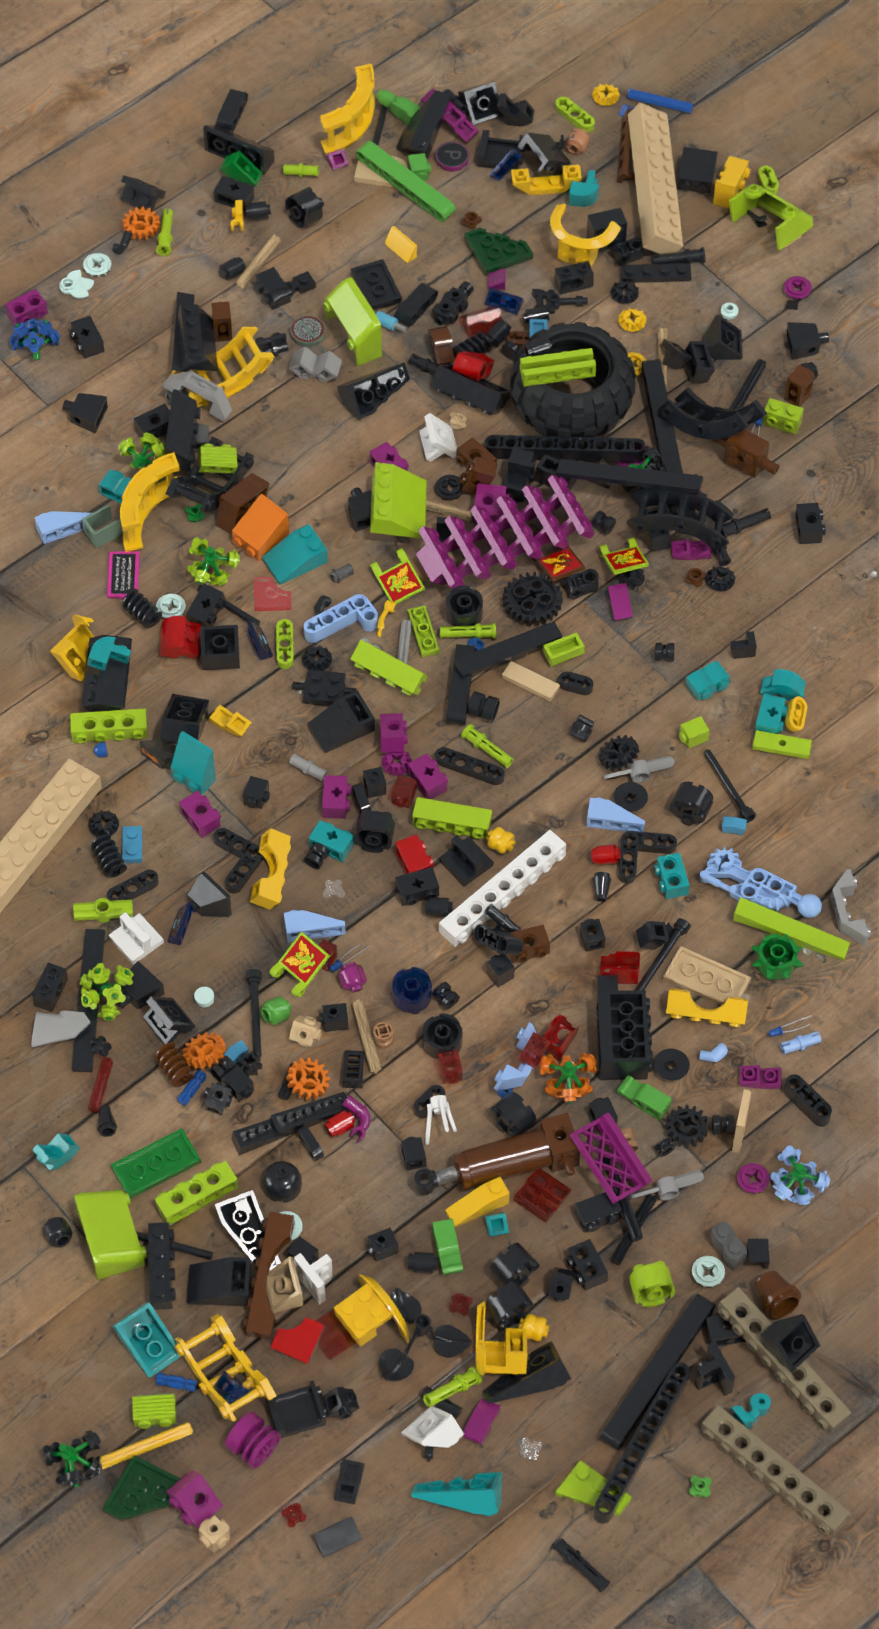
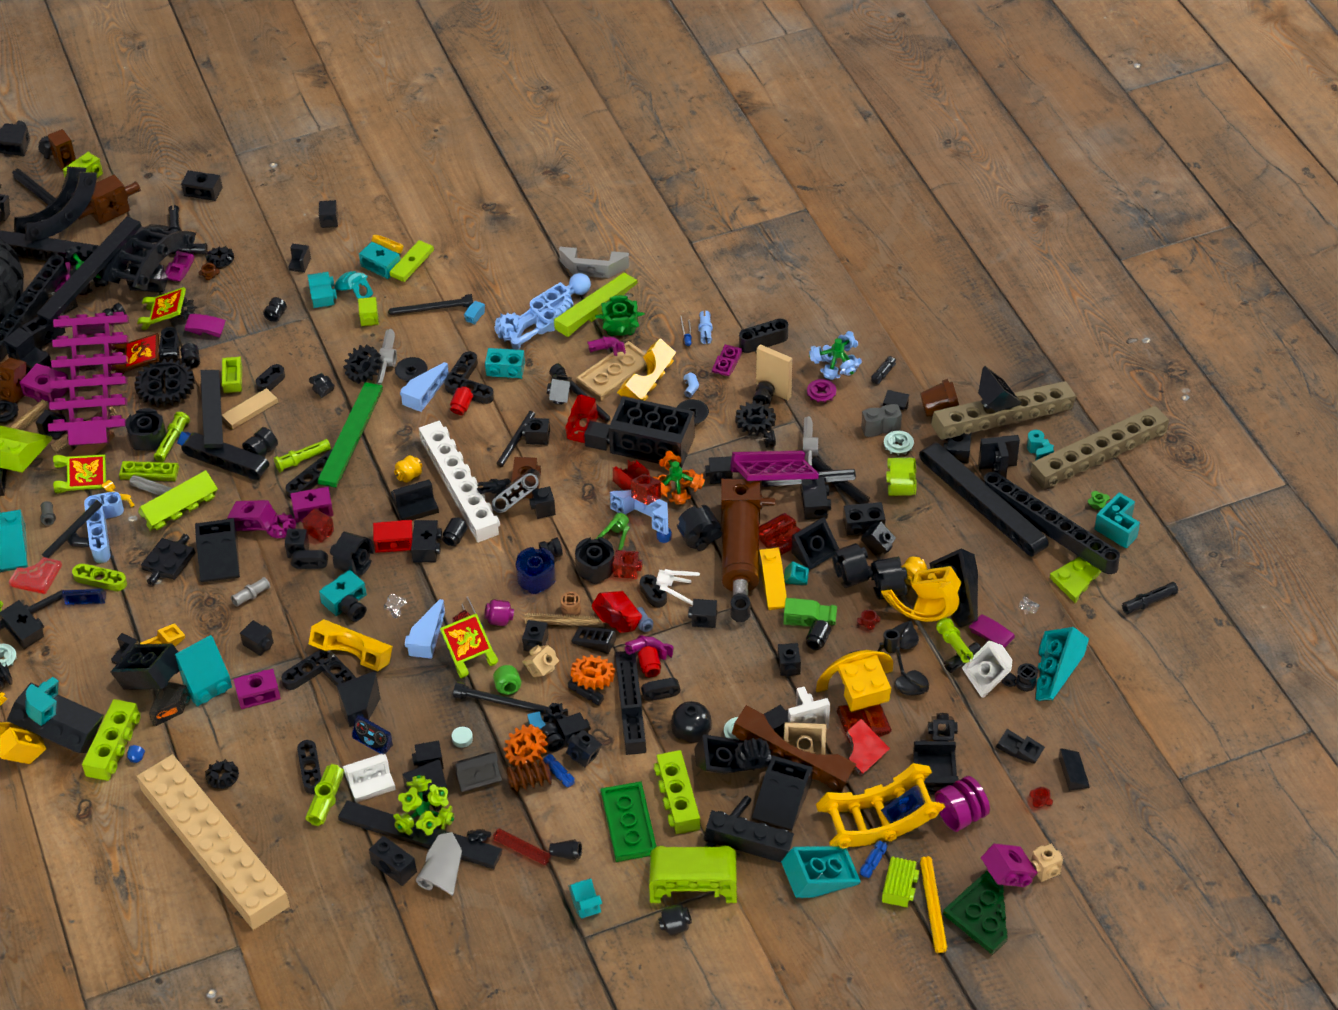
camera: 70 degrees left, 10 degrees down
black plant [42,1430,102,1488] -> none
black piece [91,835,127,878] -> none
dark azure plate [122,826,143,863] -> none
red brick [159,616,201,659] -> none
black brick [200,625,240,670] -> none
black gear [302,645,332,671] -> none
magenta brick [322,775,351,819] -> none
lime brick [412,797,492,839] -> none
black cone [592,872,612,902] -> none
bright green piece [617,1075,672,1121] -> none
black brick [669,781,714,826] -> none
teal brick [760,669,806,701] -> none
none -> black bar [41,500,102,560]
none -> black panel [111,633,139,664]
none -> black wheel [181,343,200,369]
none -> green tile [318,382,383,488]
none -> black brick [319,200,338,228]
none -> teal piece [334,271,373,299]
none -> black brick [412,740,444,769]
none -> black bar [496,411,535,467]
none -> magenta piece [587,336,626,356]
none -> red piece [592,591,642,633]
none -> bright green plant [596,512,630,555]
none -> sand blue pin [637,607,653,632]
none -> black gear [735,737,771,771]
none -> black slope [791,517,839,570]
none -> black axle [871,356,896,384]
none -> black wheel [1016,663,1038,692]
none -> teal brick [1094,492,1140,549]

